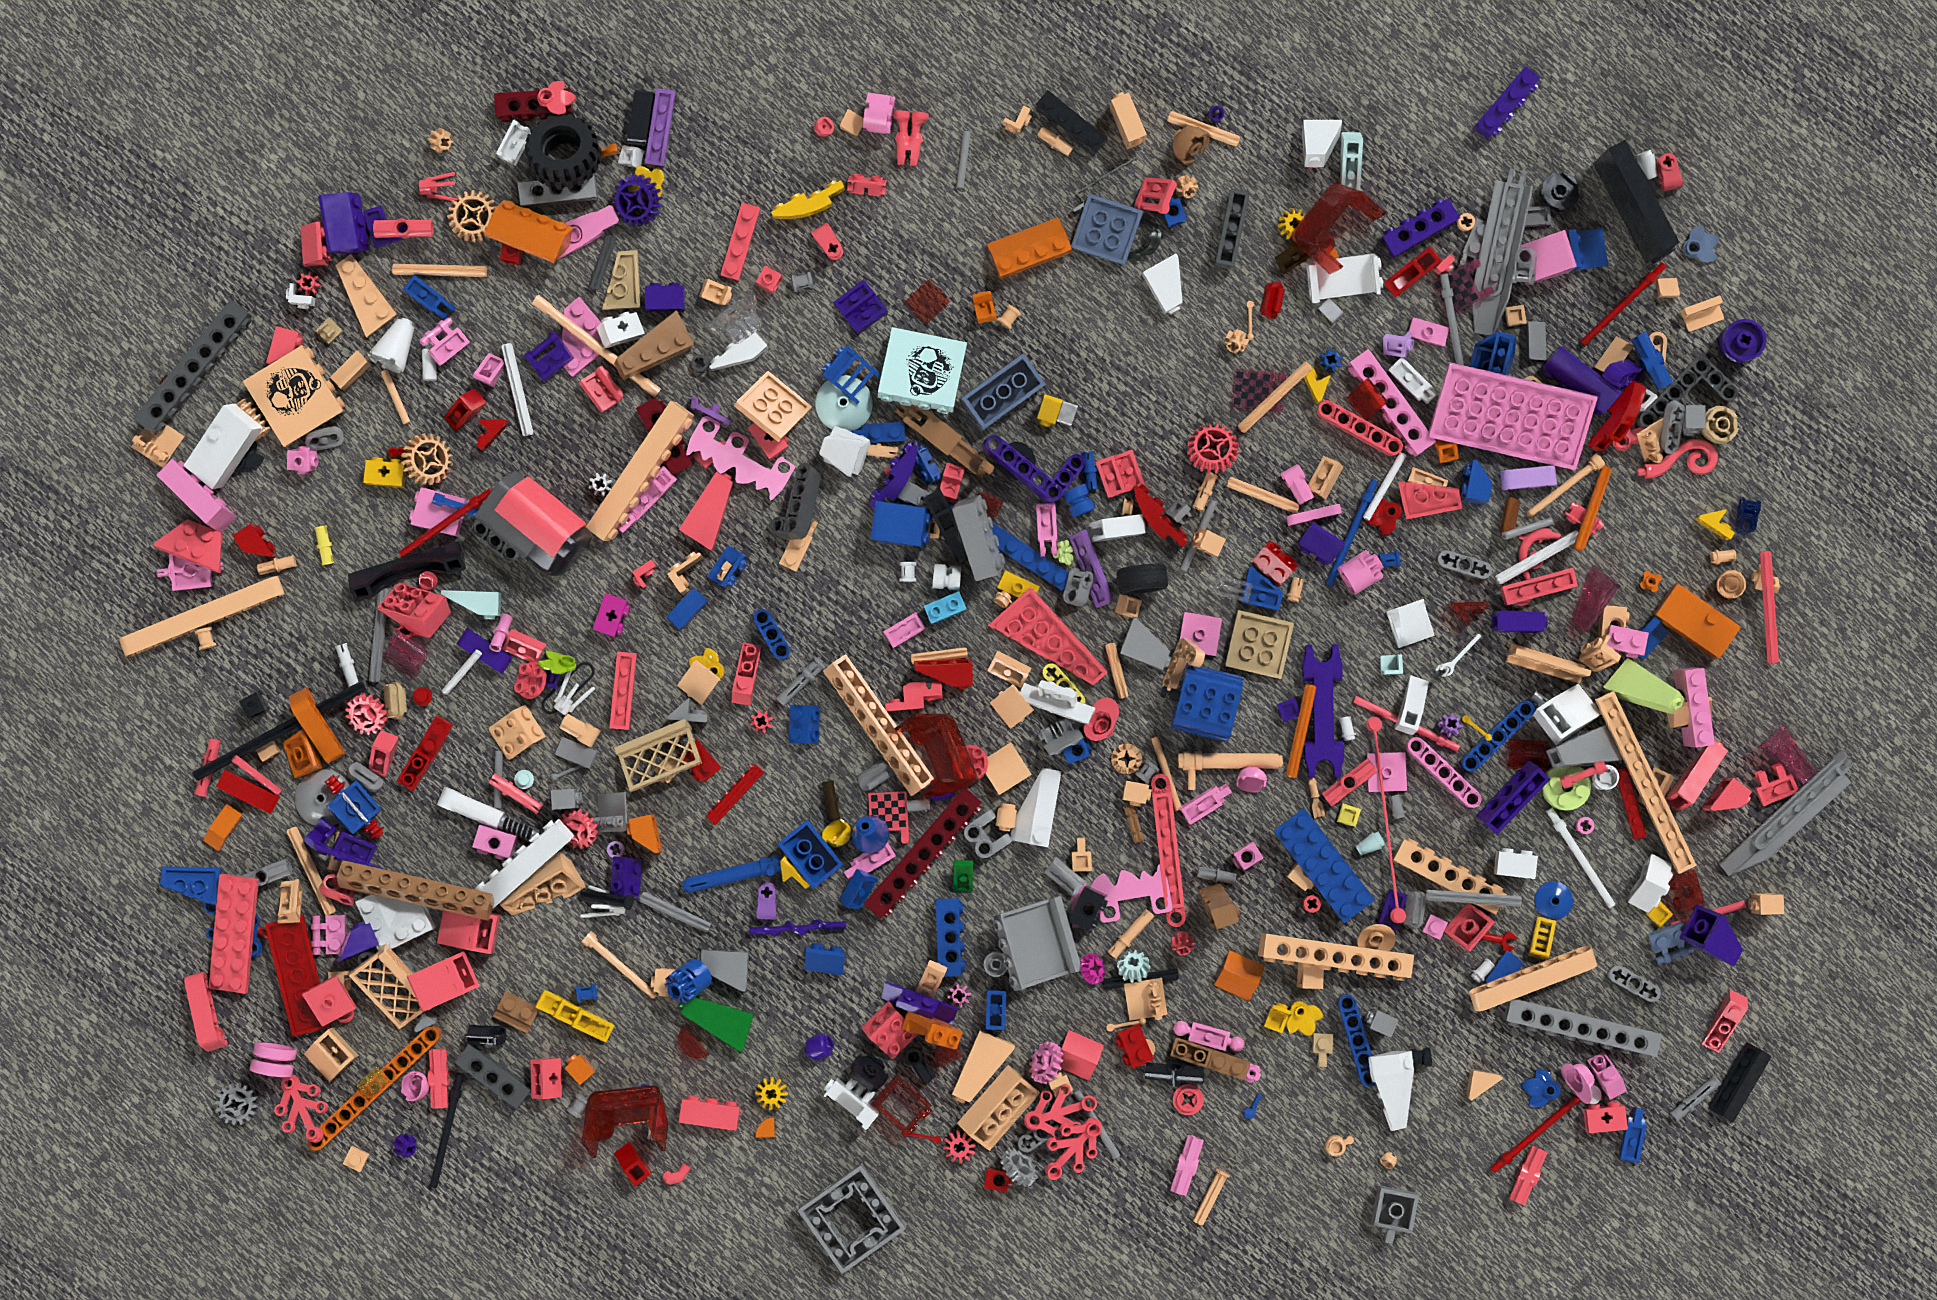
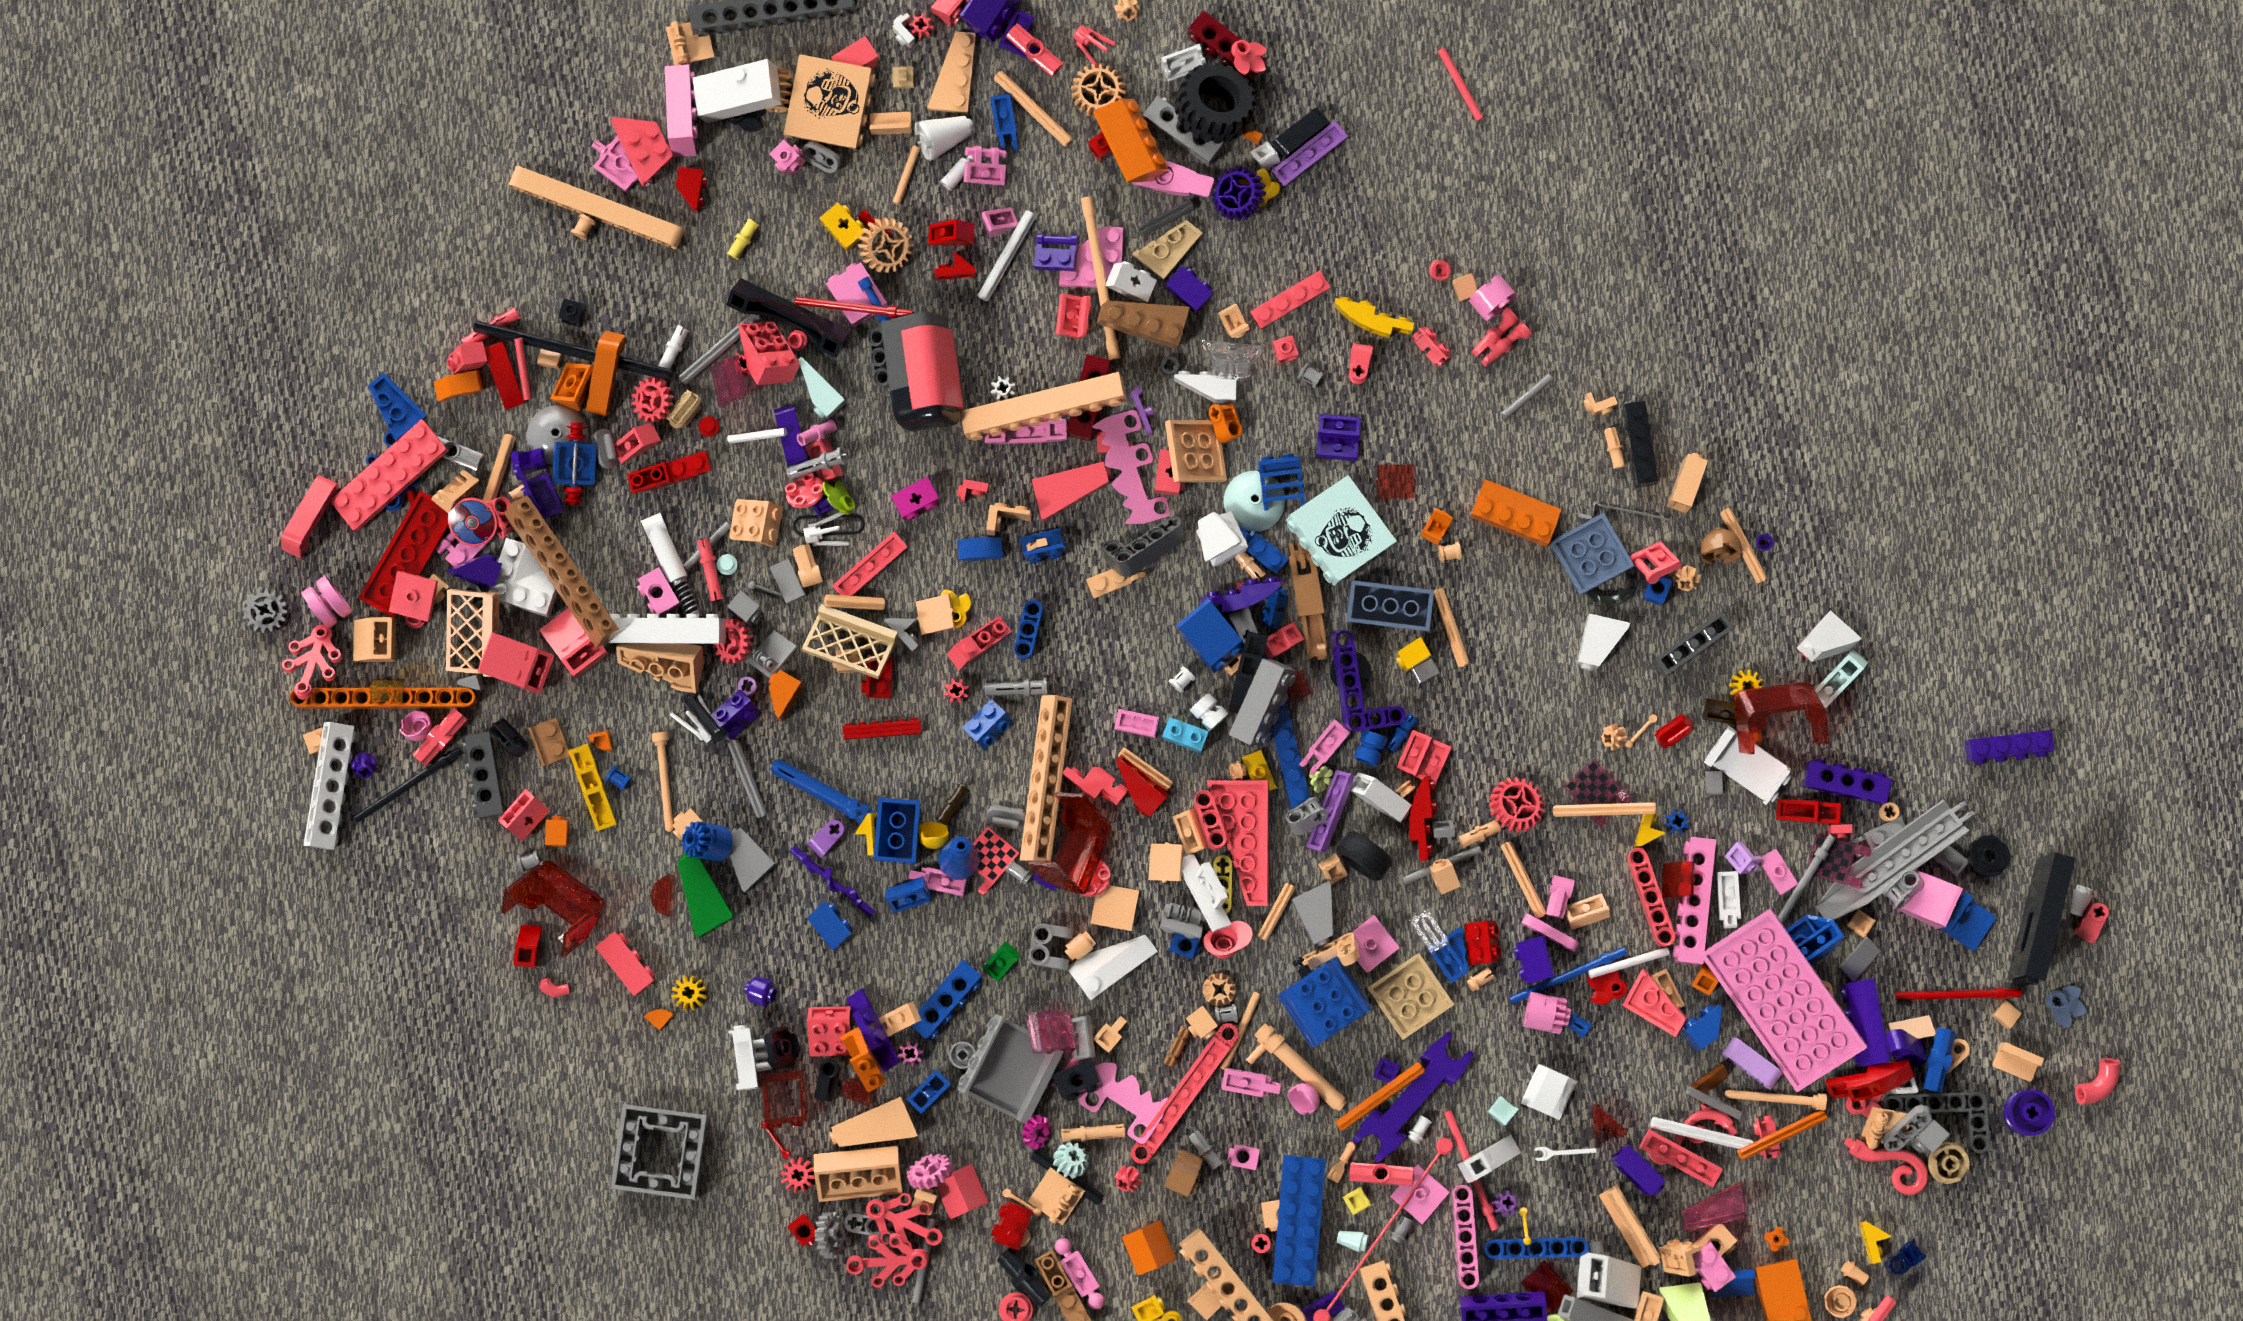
camera: 45 degrees right, 5 degrees down
light nougat axle [257,555,297,575] -> none
dark red brick [864,787,982,919] -> none
light grey beam [1437,550,1492,579] -> none
none -> white brick [304,722,355,850]
none -> coral slope [447,341,487,375]
none -> shield [448,498,497,546]
none -> orange tile [588,730,613,751]
none -> light grey pin [786,447,848,480]
none -> light nougat axle [824,594,885,610]
none -> clear pink slope [1025,1010,1077,1054]
none -> coral beam [1193,790,1227,851]
none -> orange piece [1209,402,1242,443]
none -> light nougat axle [1434,588,1469,667]
none -> coral cylinder [2075,1058,2121,1105]

